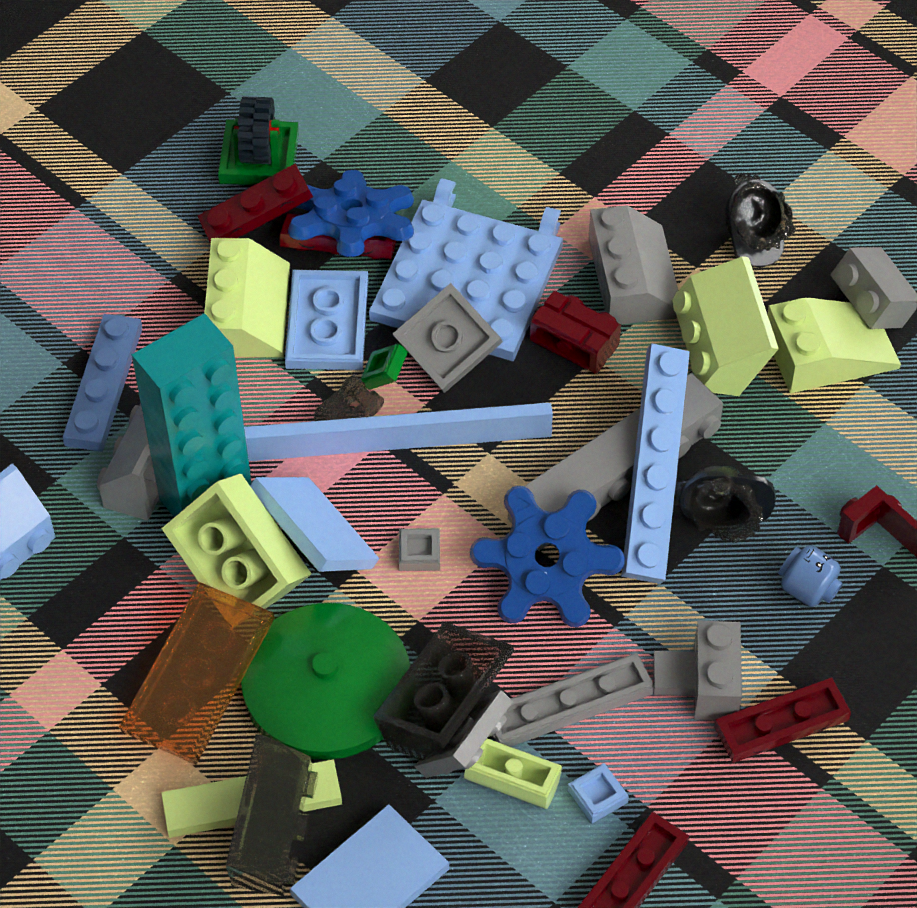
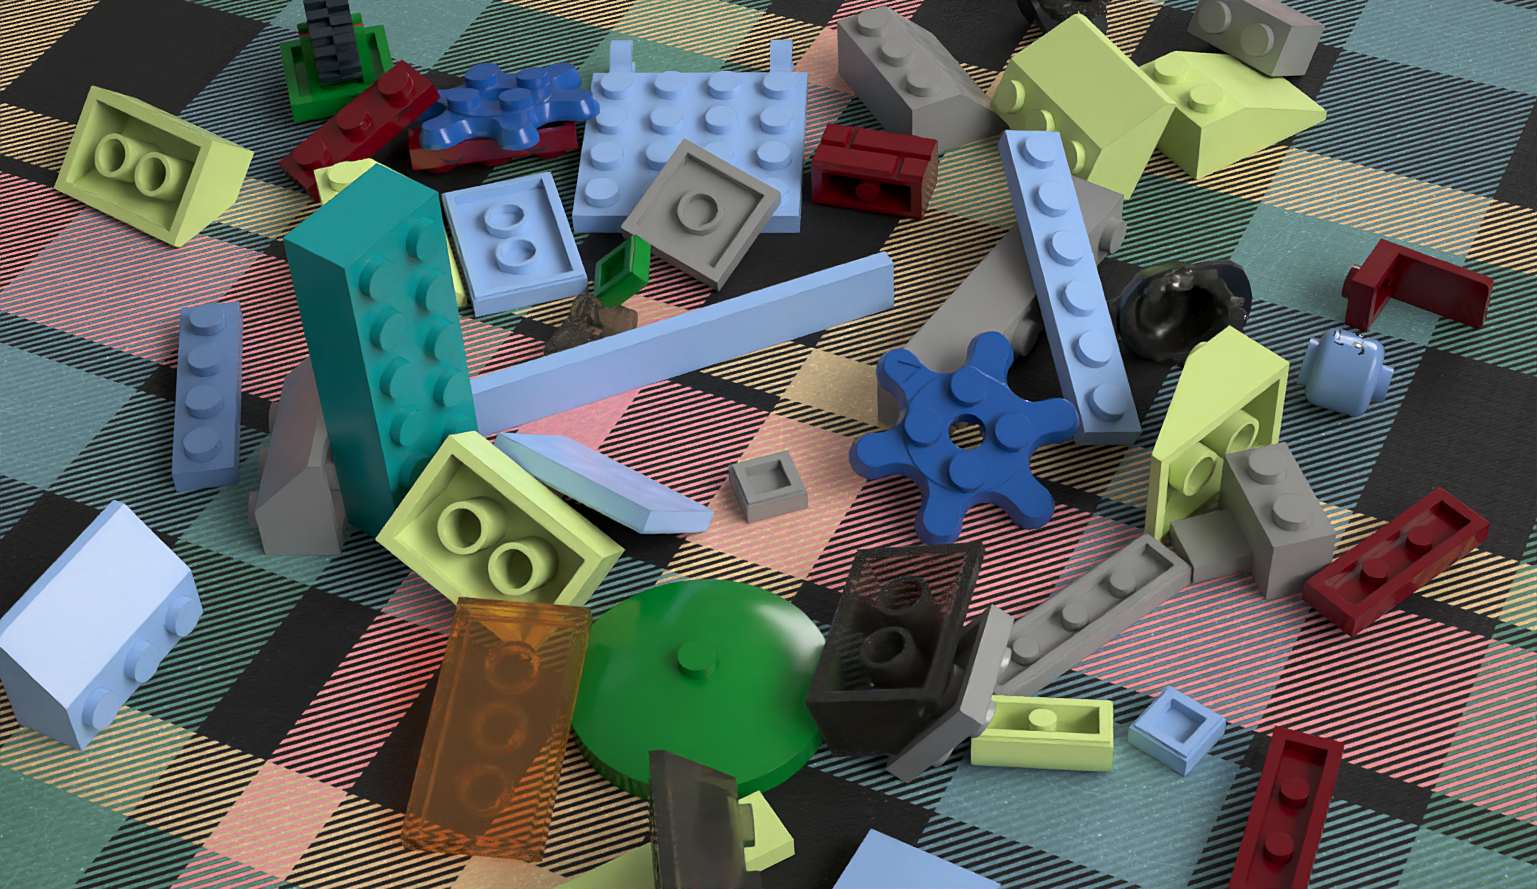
camera: 15 degrees left, 10 degrees down
none -> yellowish green slope [54,85,254,248]
none -> yellowish green slope [1144,326,1290,544]

